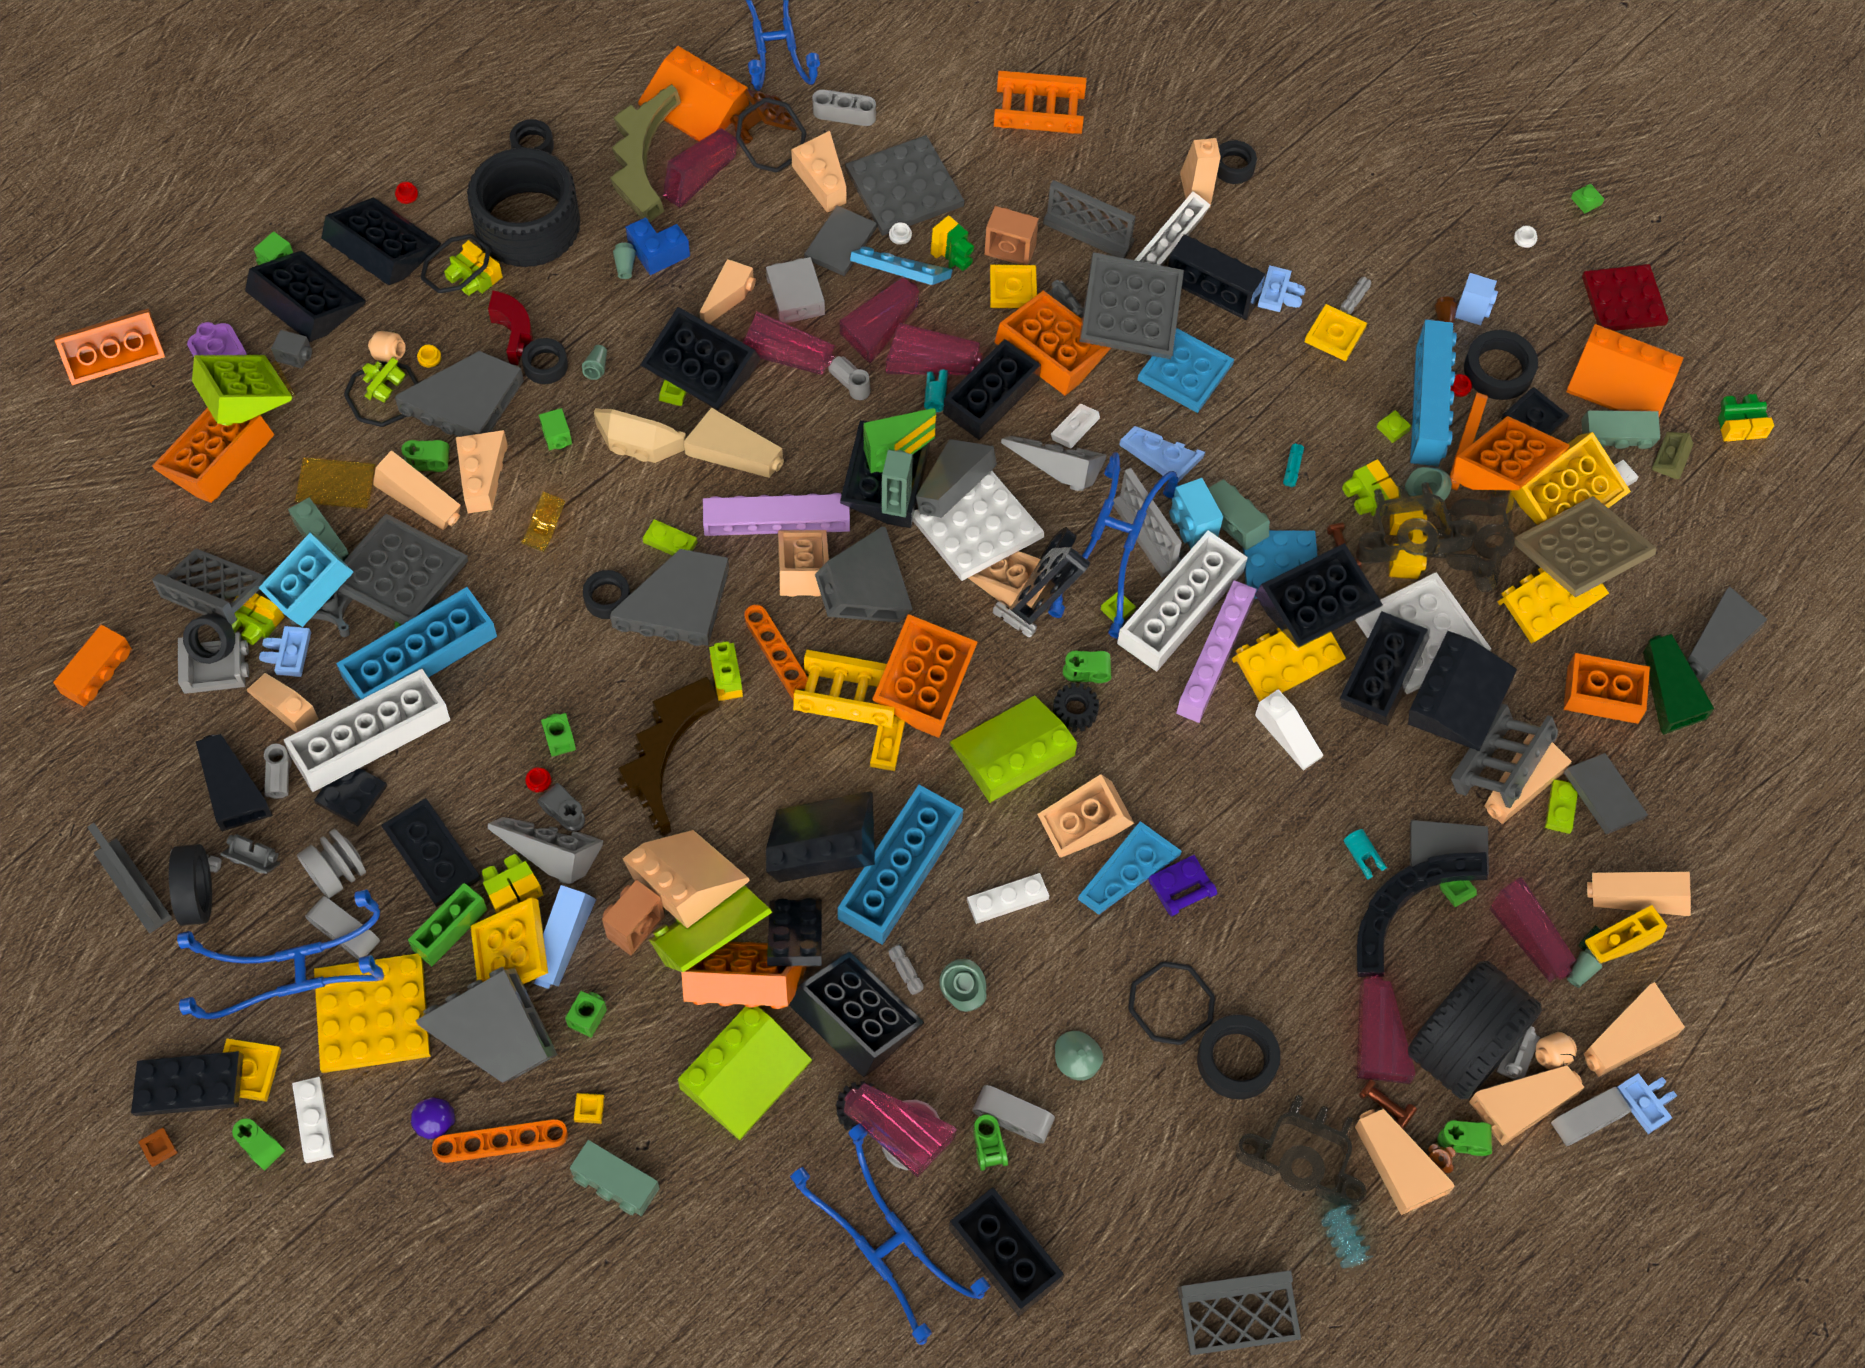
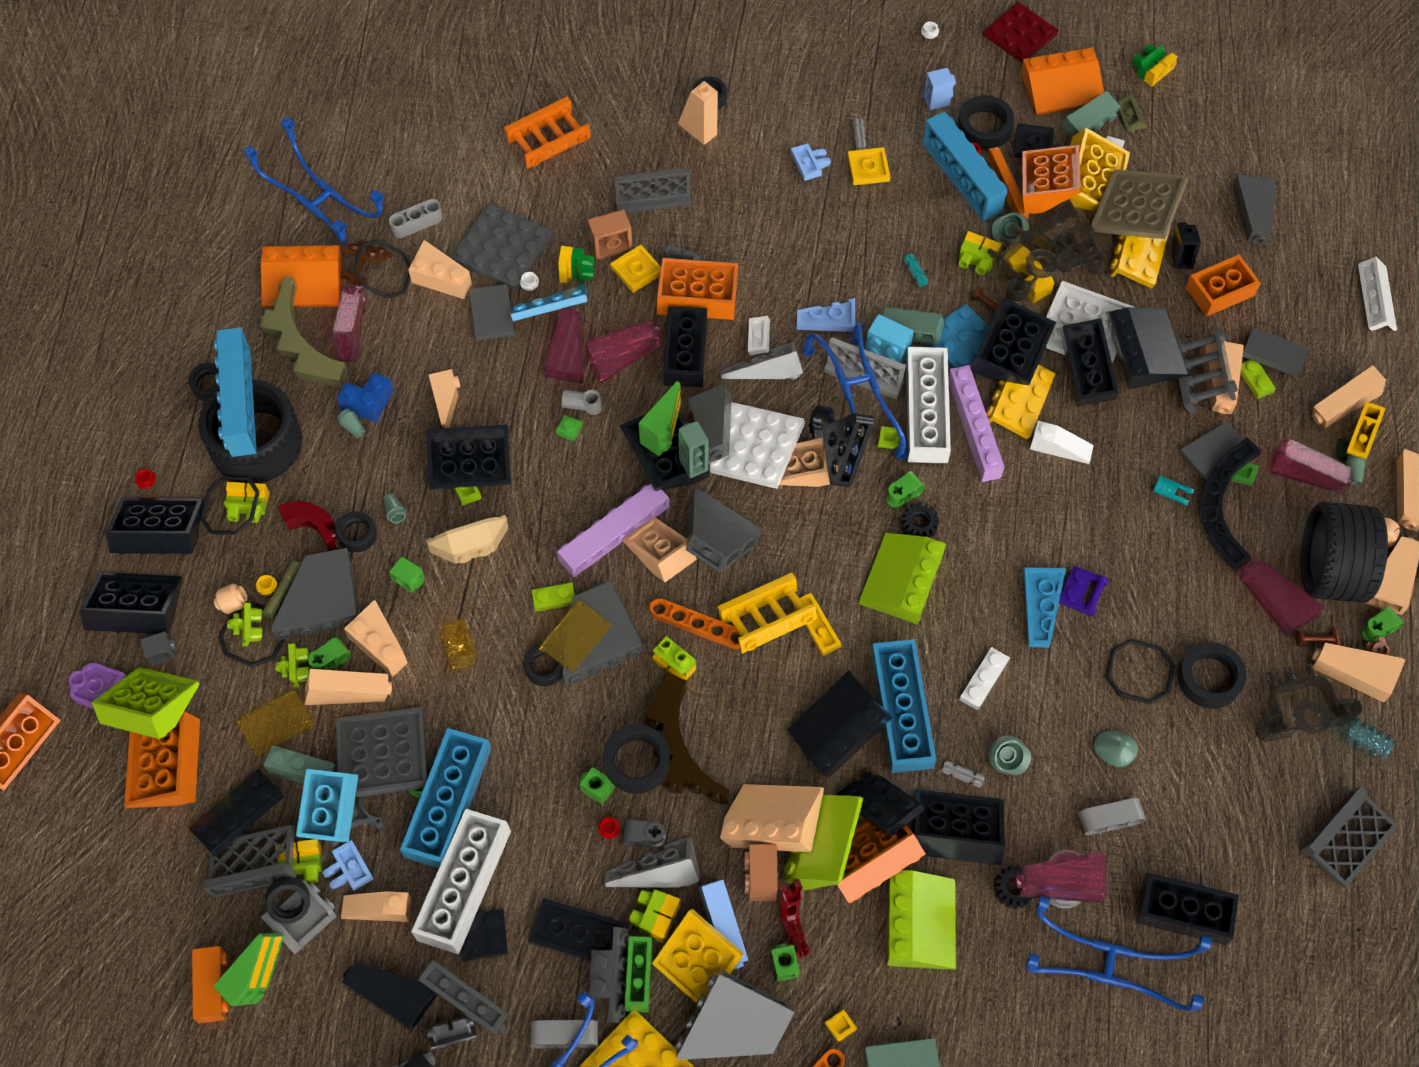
camera: 35 degrees left, 0 degrees up
bright green brick [254,231,293,265] -> none
light grey piece [264,743,292,799] -> none
light grey wheel [297,828,366,899] -> none
tan slope [684,408,784,478] -> none
clear pink slope [743,311,835,375] -> none
light grey panel [766,257,825,324] -> none
orange slope [872,614,978,738] -> none
teal hinge [924,369,948,412] -> none
bright green piece [973,1115,1008,1171] -> none
light grey axle [993,601,1037,637] -> none
light nougat slope [1037,774,1134,857] -> none
dark grey plate [1079,252,1184,359] -> none
white brick [1135,192,1211,266] -> none
dark azure plate [1138,328,1234,413] -> none
black brick [1168,234,1266,320] -> none
lime plate [1377,410,1411,443] -> none
reddish brown cone [1434,296,1458,330] -> none
dark green slope [1643,634,1714,735] -> none
none -> black plate [189,769,285,857]
none -> bright green slope [213,933,284,1006]
none -> dark azure brick [214,327,257,457]
none -> olive piece [262,561,301,619]
none -> lime hips [275,643,310,688]
none -> dark grey fence [418,960,509,1038]
none -> clear yellow piece [538,600,612,672]
none -> bright green plate [556,415,583,441]
none -> dark grey bracket [589,927,629,1023]
none -> black tyre [603,724,670,794]
none -> dark red piece [778,879,811,958]
none -> black torso [1172,222,1201,269]
none -> white panel [1358,257,1397,331]

